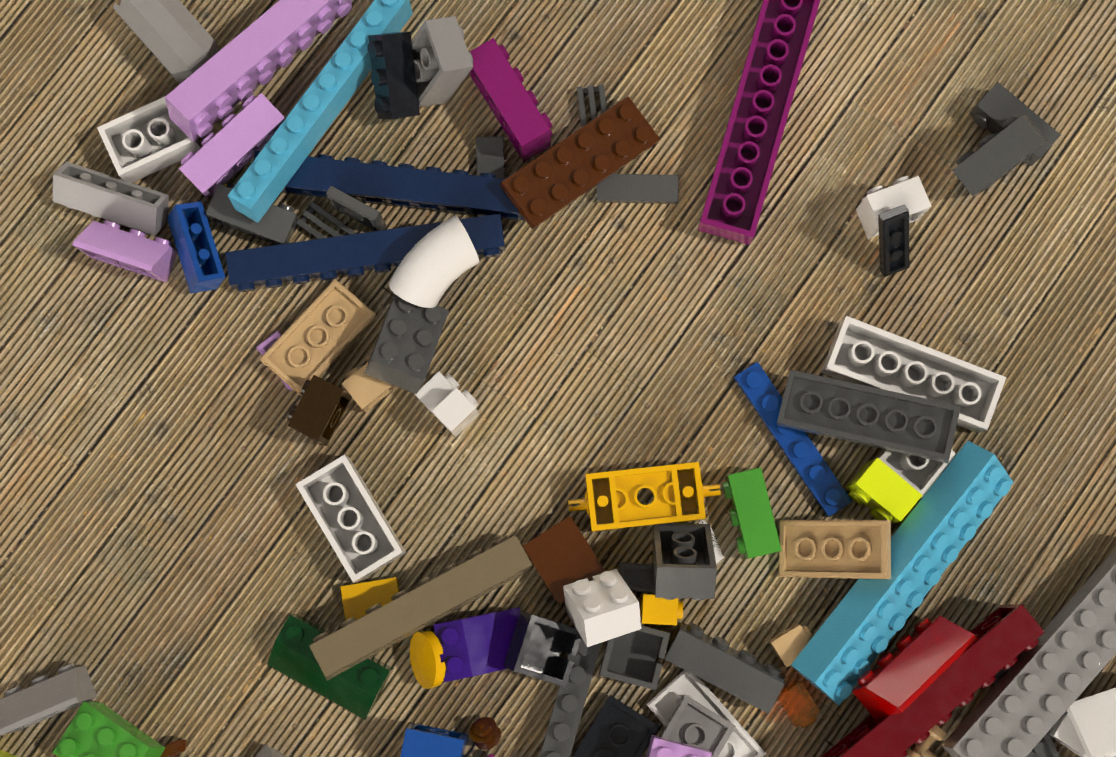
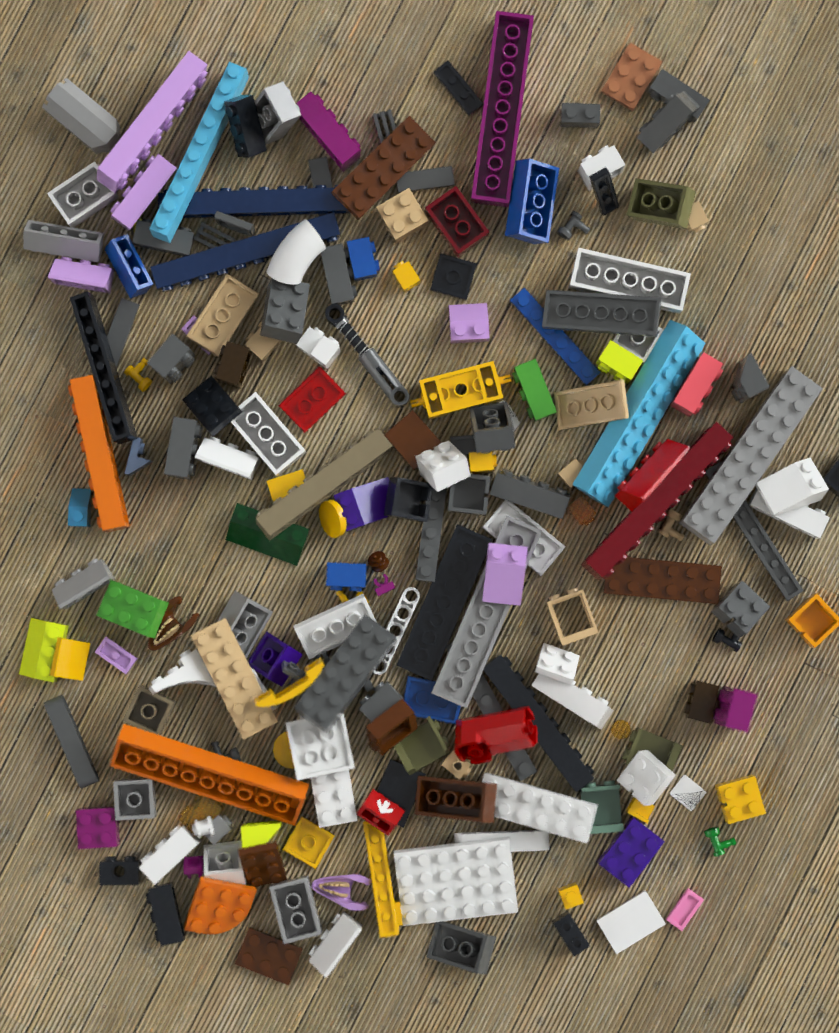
camera: 15 degrees left, 5 degrees up
none -> orange brick [68,375,130,532]
none -> dark azure slope [68,488,92,527]
none -> black brick [70,291,138,444]
none -> dark grey tile [107,298,140,369]
none -> yellow piece [124,358,153,392]
none -> sand blue slope [124,438,153,476]
none -> dark grey brick [147,333,196,384]
none -> dark grey brick [164,417,203,480]
none -> black plate [182,376,242,436]
none -> white slope [195,436,260,480]
none -> red tile [278,366,346,433]
none -> dark grey brick [321,244,357,305]
none -> piece [325,304,409,407]
none -> blue brick [347,237,380,282]
none -> tan brick [376,188,429,243]
none -> yellow brick [392,261,421,293]
none -> dark red brick [425,186,490,258]
none -> black tile [430,253,477,301]
none -> black tile [433,60,484,117]
none -> lavender slope [449,303,490,343]
none -> blue brick [505,158,559,244]
none -> dark grey piece [557,211,591,240]
none -> dark grey brick [560,103,600,128]
none -> nougat plate [601,42,663,111]
none -> olive brick [626,178,696,229]
none -> coral brick [670,352,724,417]
none -> tan brick [685,201,709,233]
none -> dark grey slope [731,353,770,404]

